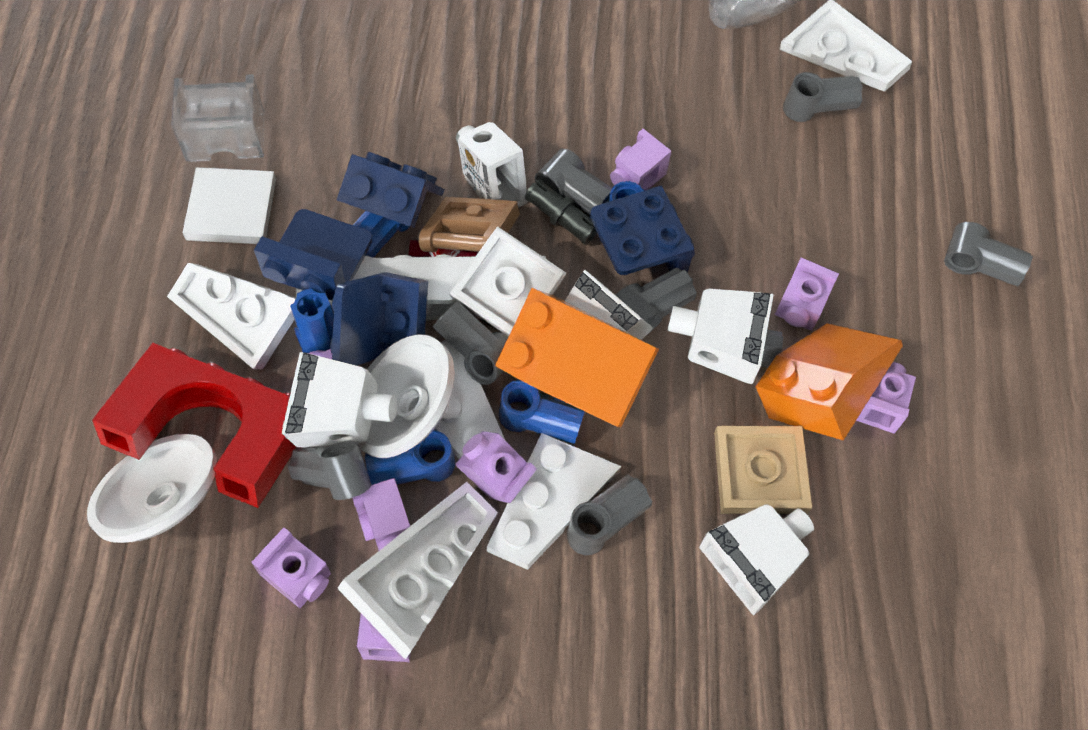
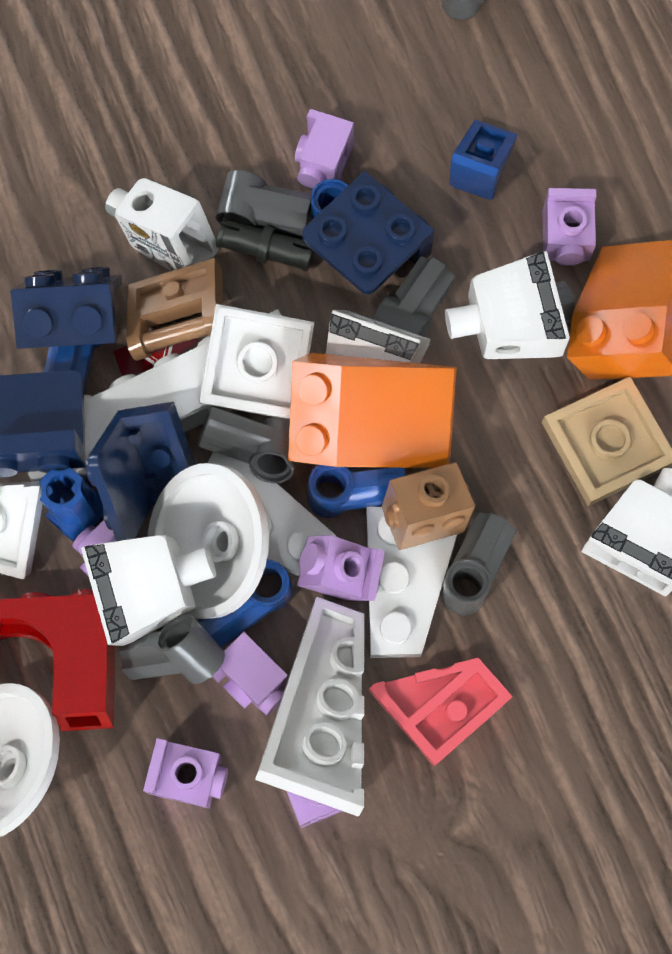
camera: 20 degrees left, 10 degrees up
none -> coral wing [369,658,513,767]
none -> medium nougat head [382,462,475,551]
none -> blue slope [449,120,518,200]

